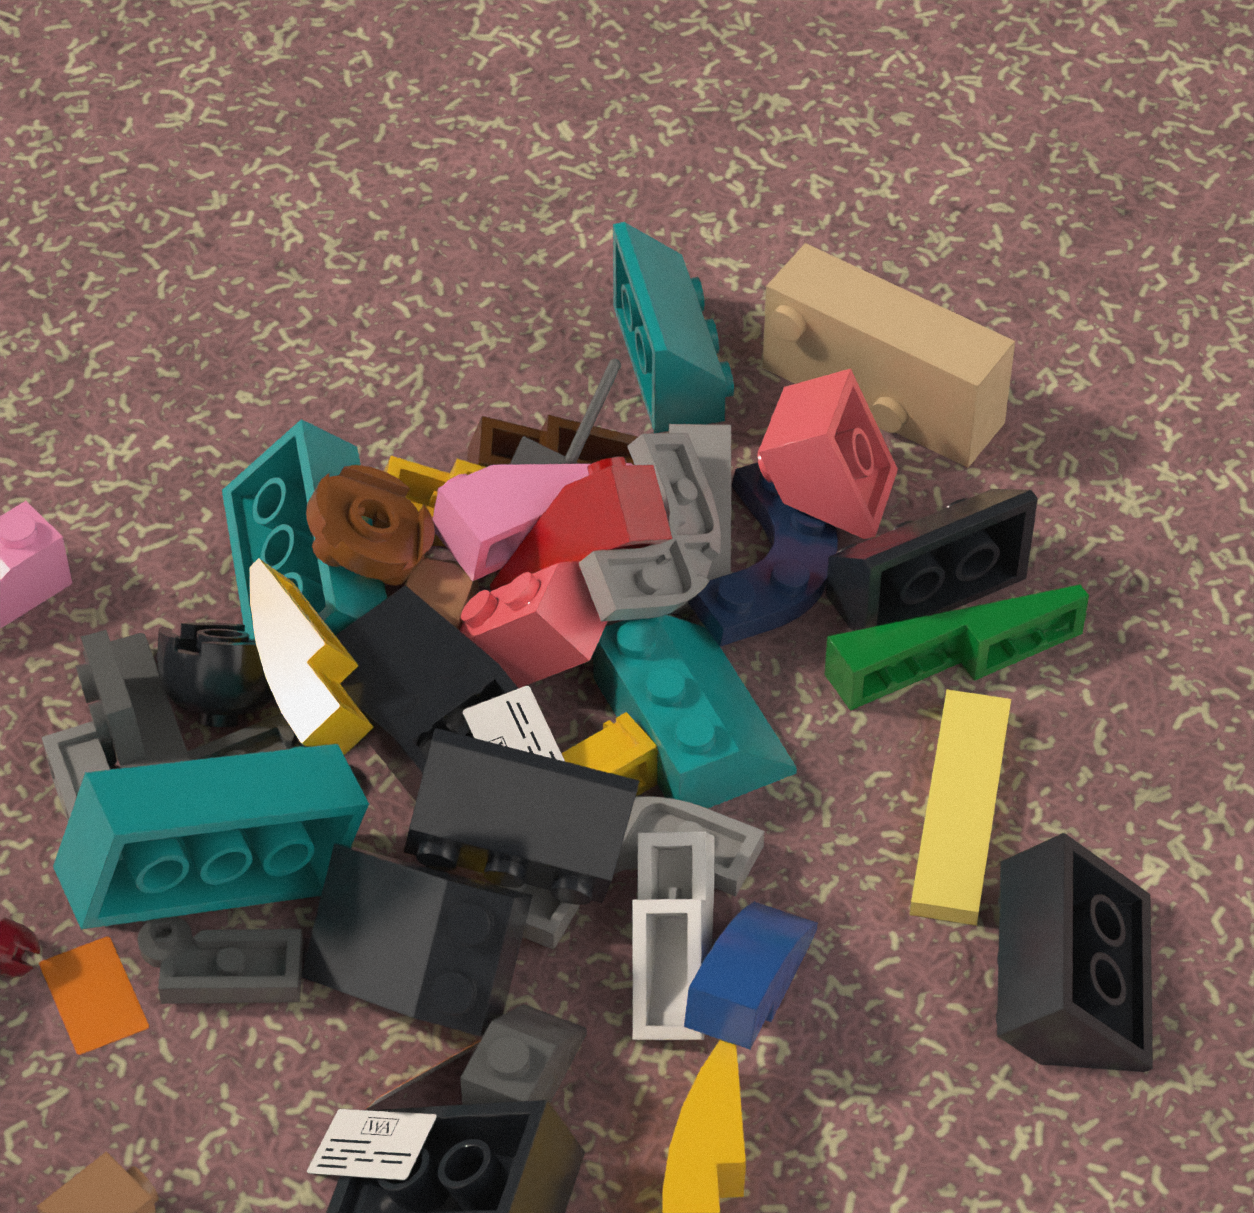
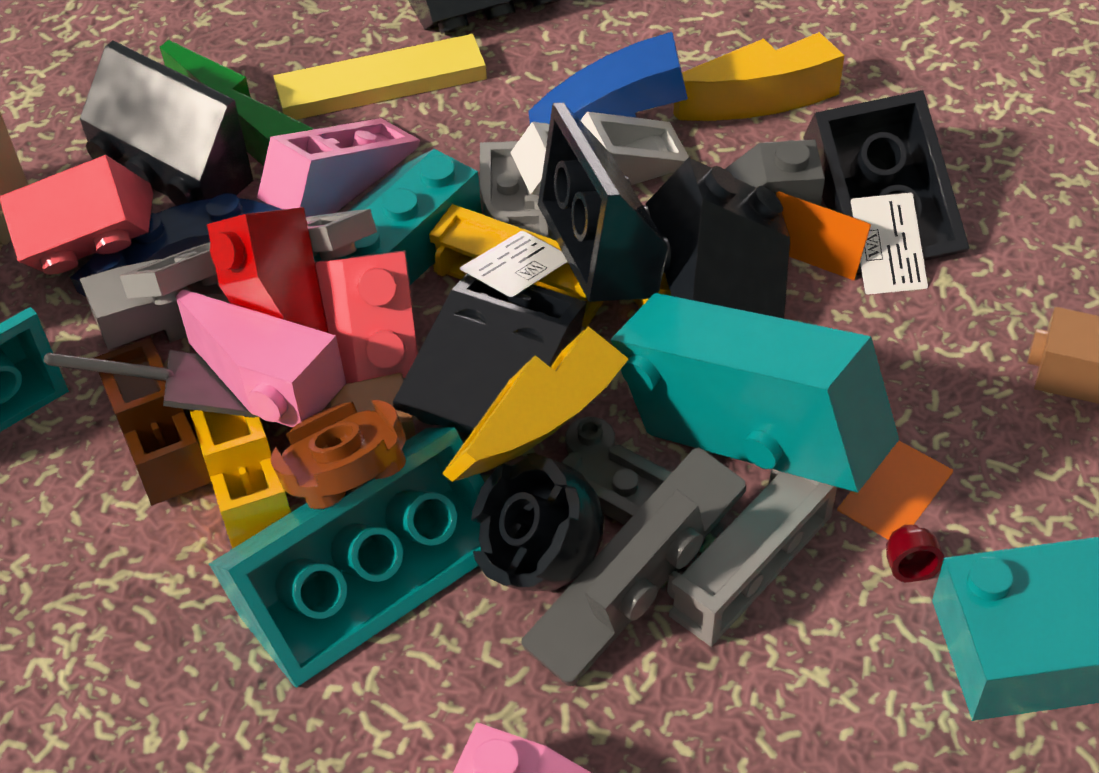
camera: 115 degrees left, 0 degrees up
none -> bright pink slope [257,118,420,217]

